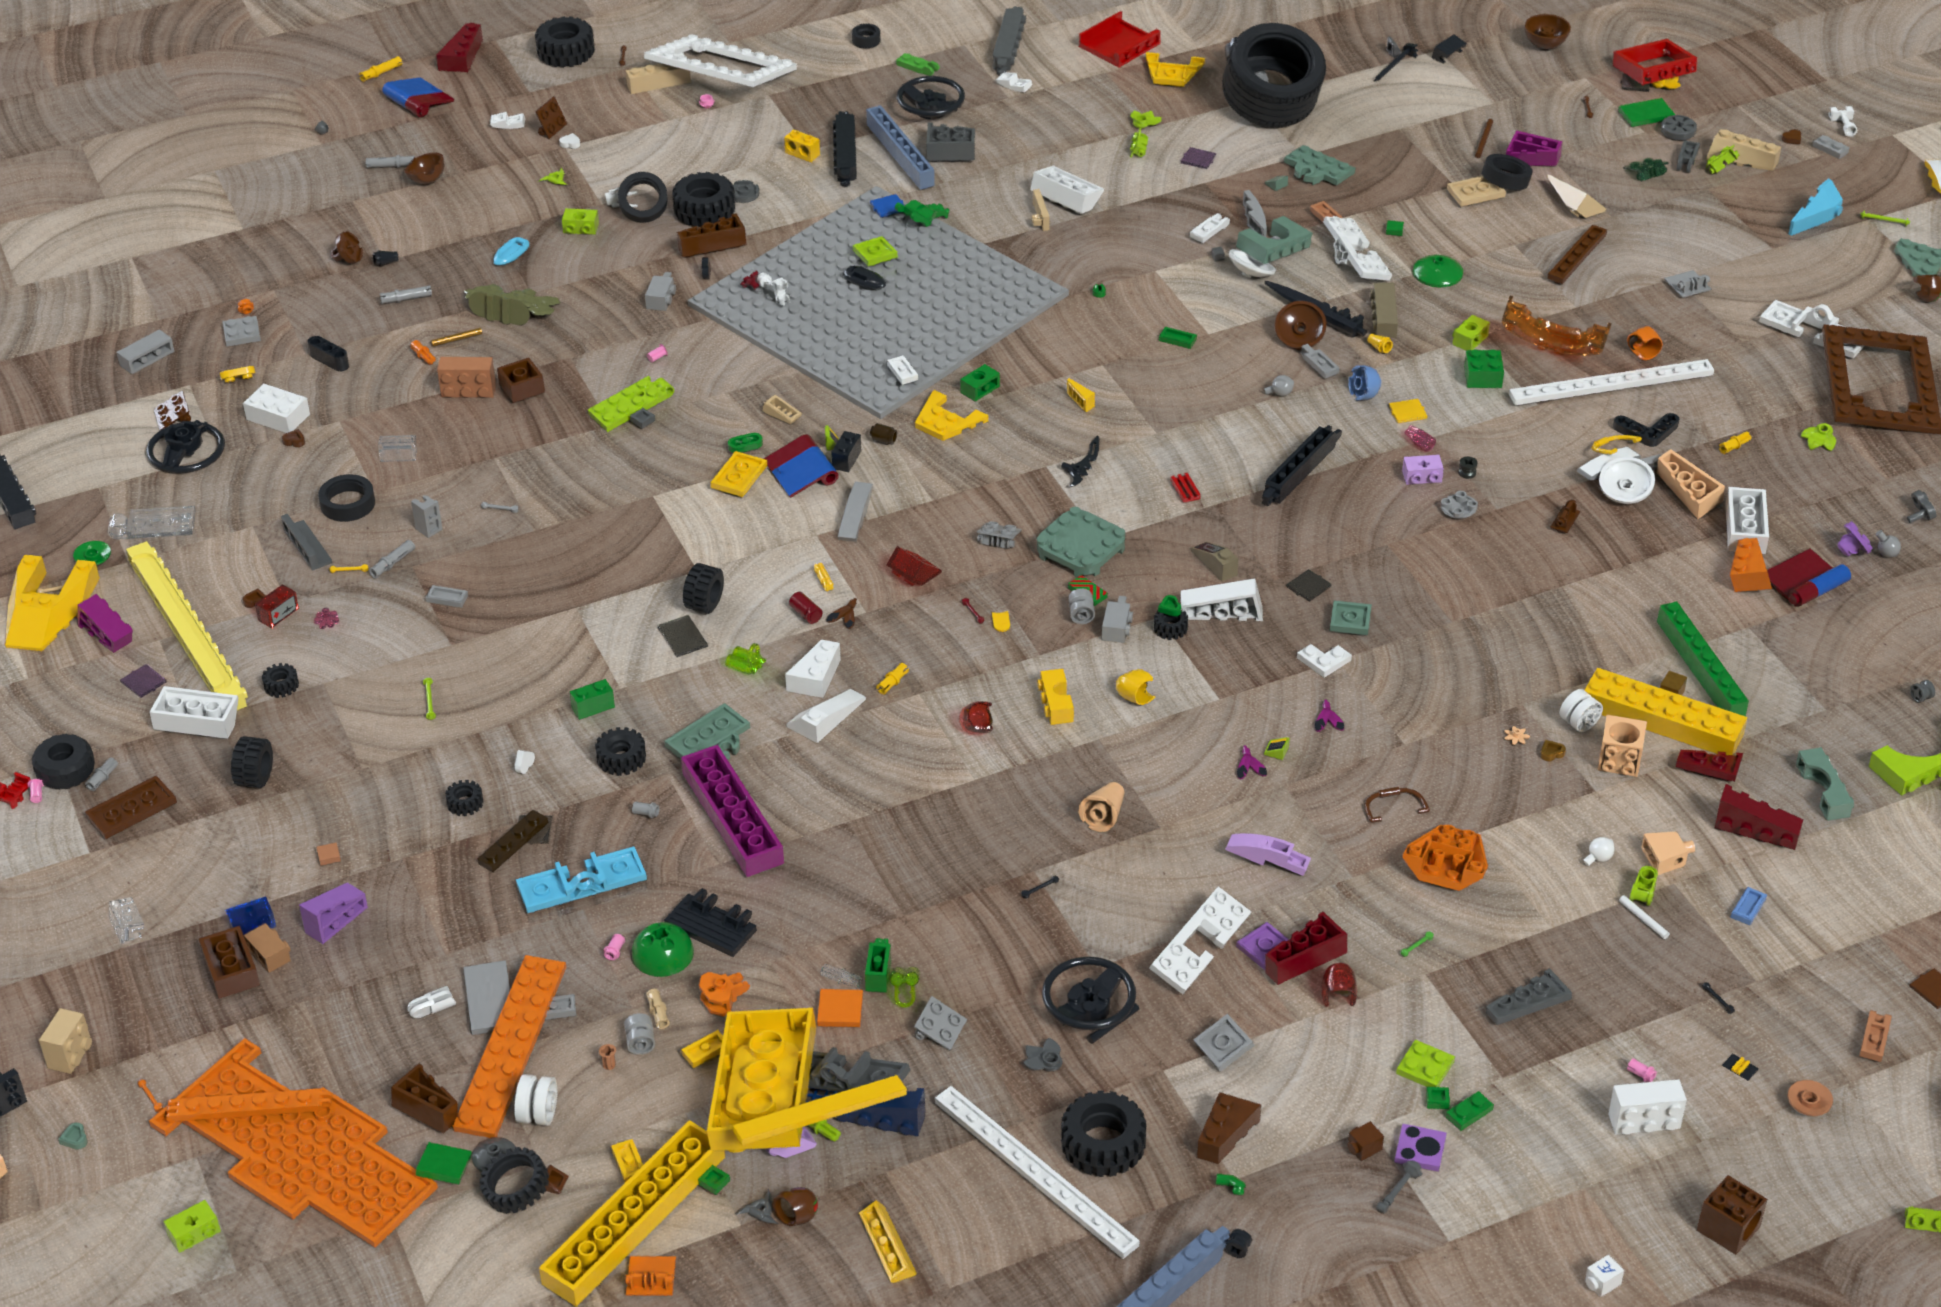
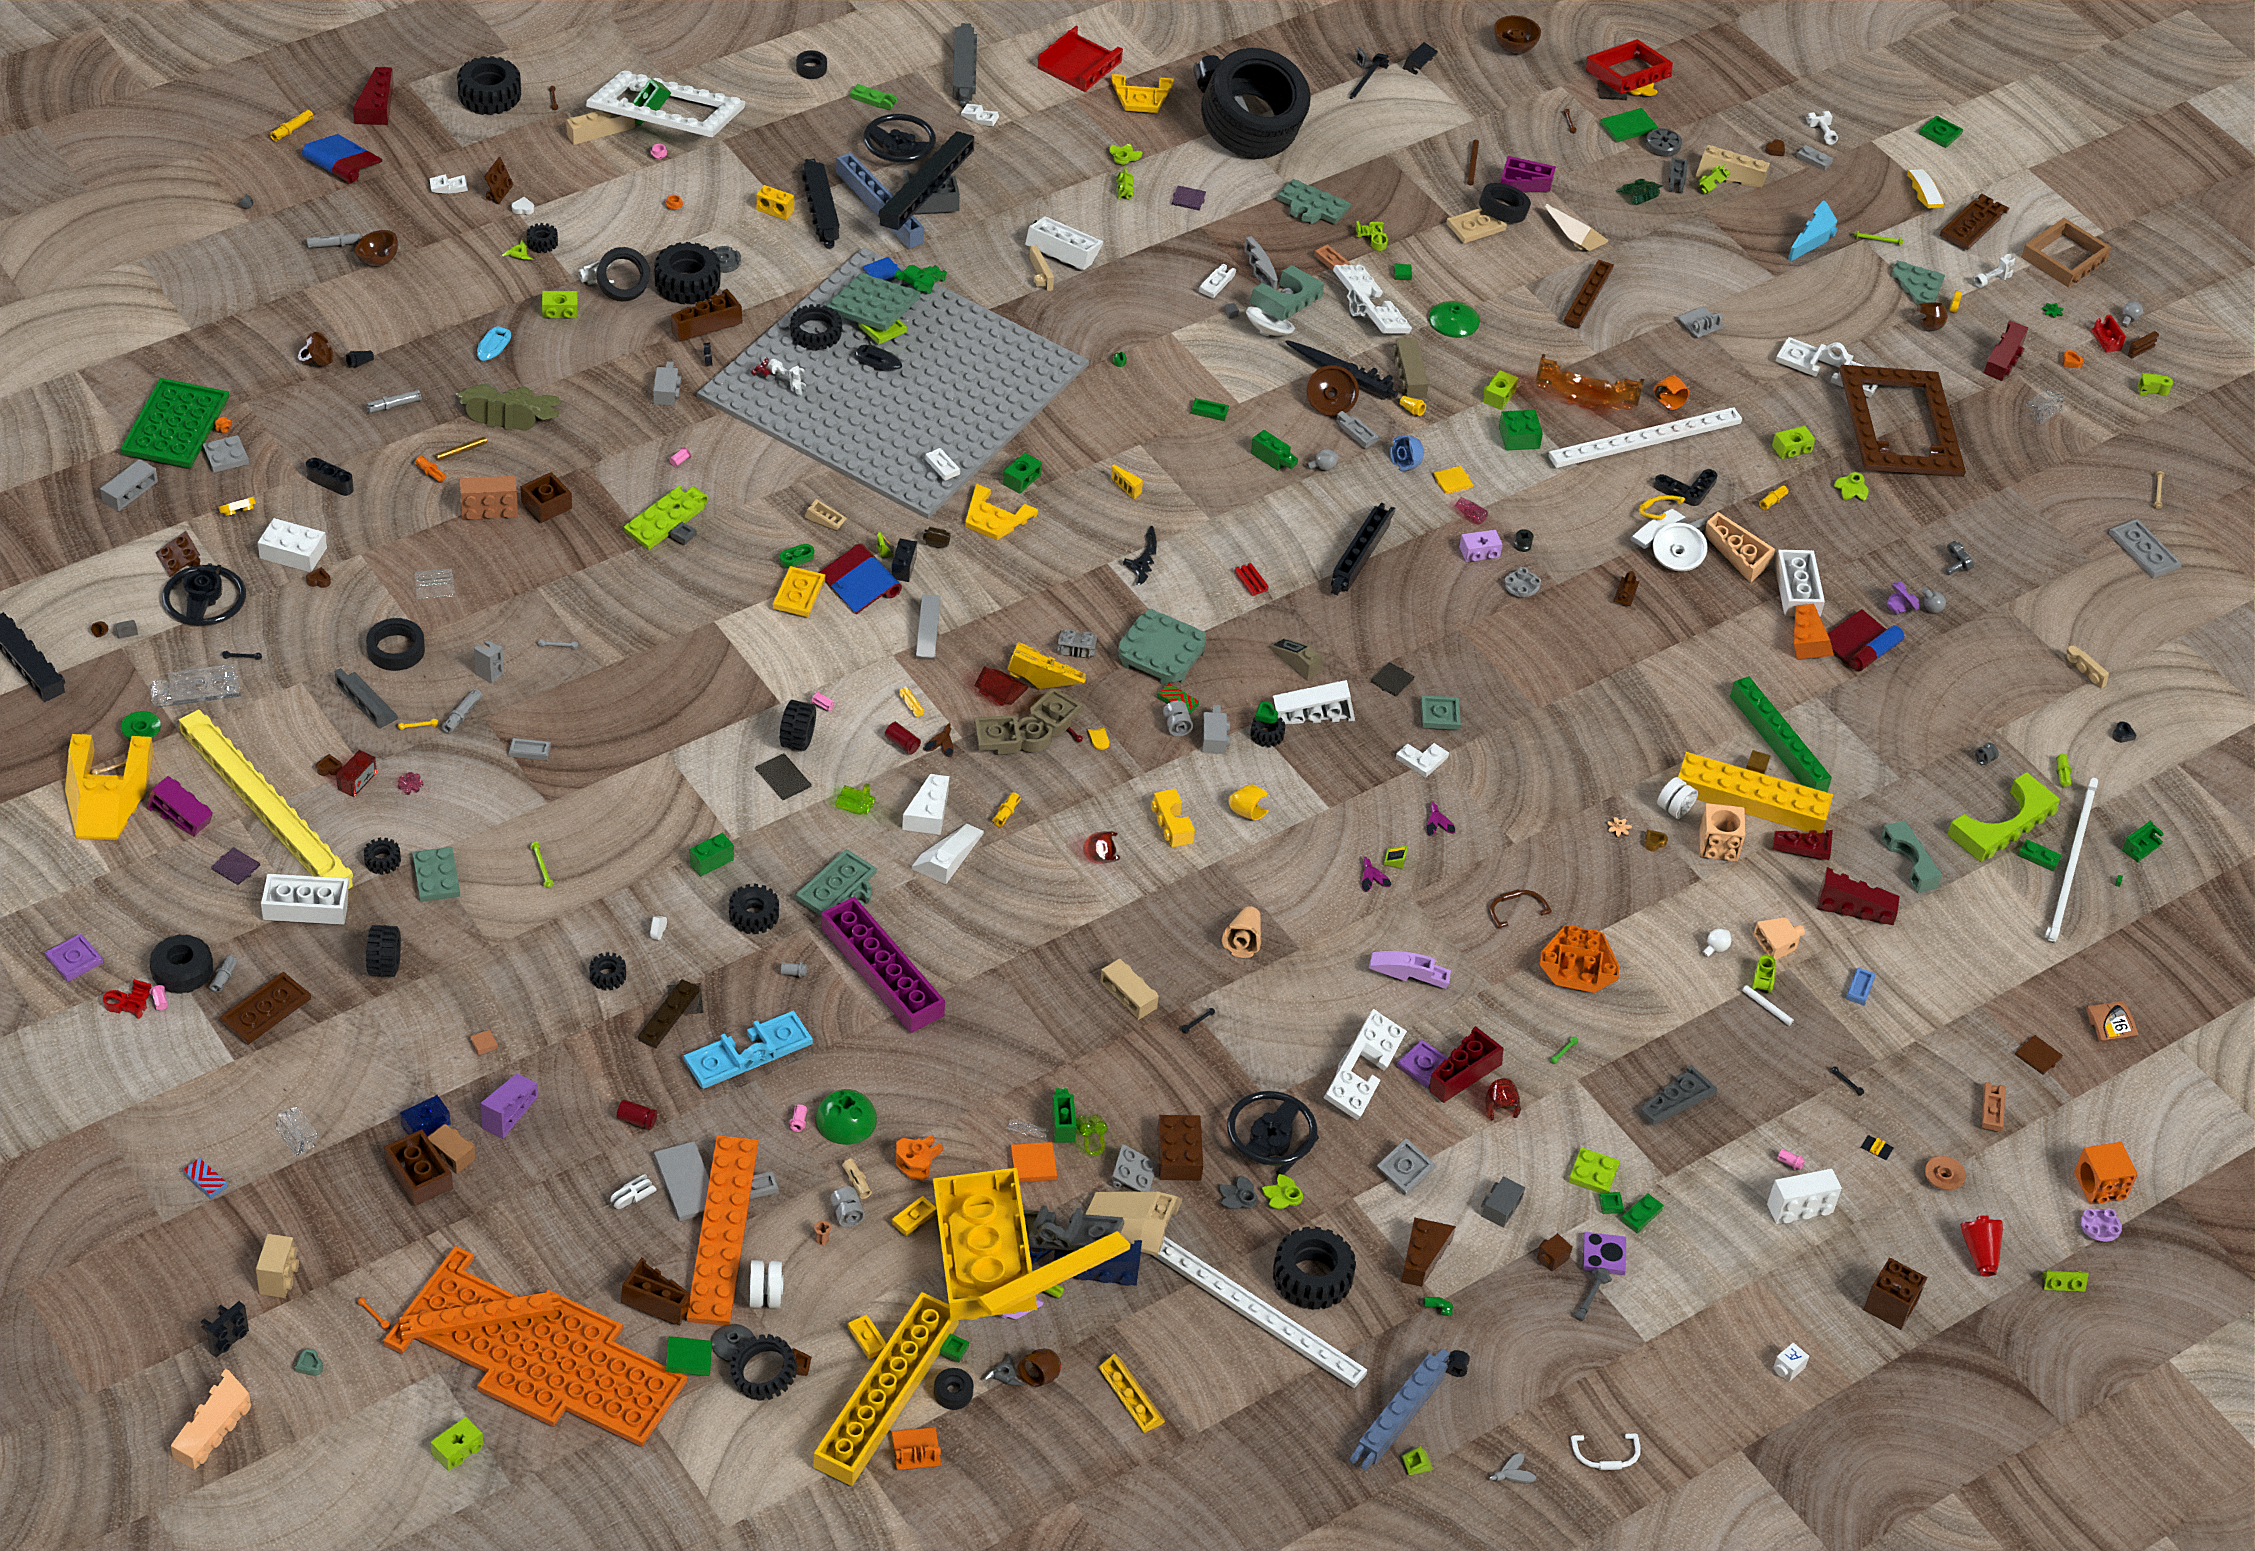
camera: 15 degrees left, 5 degrees up
black hinge [664,888,757,957] -> none
sand green slope [1265,176,1288,191] -> none
none -> reddish brown hinge [91,621,109,637]
none -> flat silver slope [115,620,138,638]
none -> green plate [120,378,230,468]
none -> tile [183,1158,228,1199]
none -> black hinge [222,651,262,660]
none -> sand green plate [413,847,460,902]
none -> black tyre [527,223,558,253]
none -> dark red piece [616,1099,658,1130]
none -> green hinge [632,78,671,126]
none -> orange plate [666,195,683,210]
none -> black tyre [790,304,842,350]
none -> bright pink piece [811,691,835,711]
none -> sand green plate [826,273,920,331]
none -> black brick [878,131,974,230]
none -> black tyre [934,1368,974,1410]
none -> dark tan plate [974,687,1083,755]
none -> yellow wedge [1007,642,1086,689]
none -> tan wedge [1086,1191,1182,1256]
none -> tan brick [1100,959,1159,1020]
none -> reddish brown brick [1157,1115,1203,1181]
none -> green hinge [1251,430,1298,471]
none -> lime plate [1262,1174,1303,1209]
none -> lime piece [1356,221,1388,251]
none -> dark grey brick [1481,1176,1525,1228]
none -> lime brick [1772,426,1815,459]
none -> red cone [1960,1215,2003,1277]

